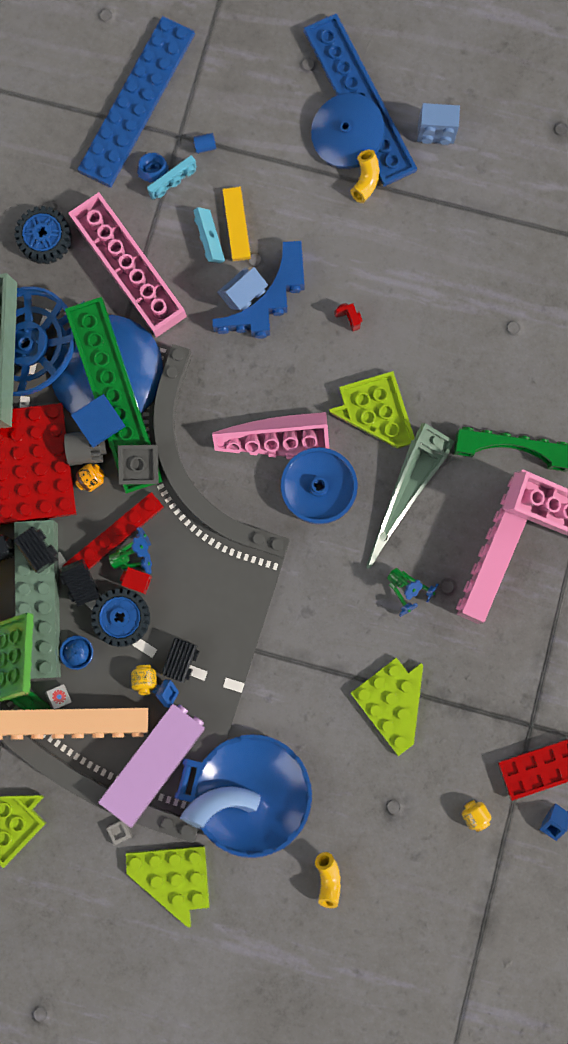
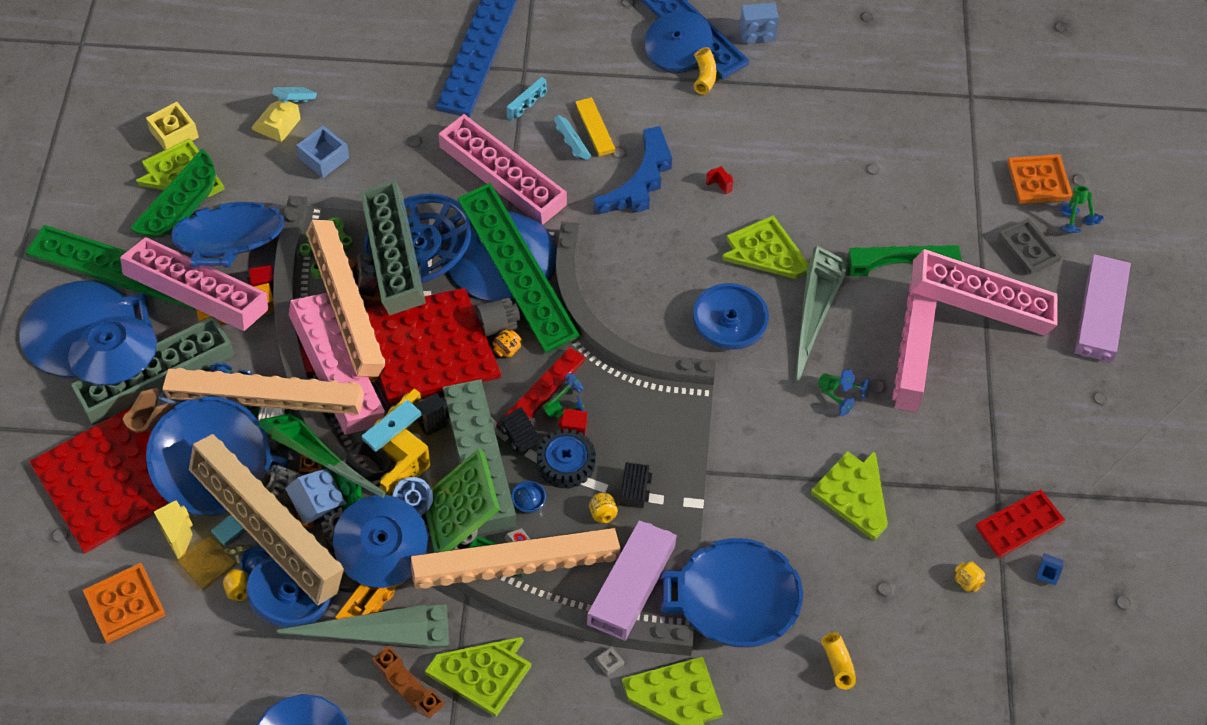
camera: 15 degrees left, 25 degrees down
black brick [13,527,58,574] -> none
wheel [15,206,72,264] -> none
blue tile [71,394,126,448] -> none
dark grey plate [118,445,159,484] -> none
blue hat [137,152,169,182] -> none
blue tile [152,679,179,708] -> none
light blue brick [180,787,260,828] -> none
blue piece [193,133,216,154] -> none
bright pink wedge [212,412,329,459] -> none
medium blue piece [217,267,268,310] -> none

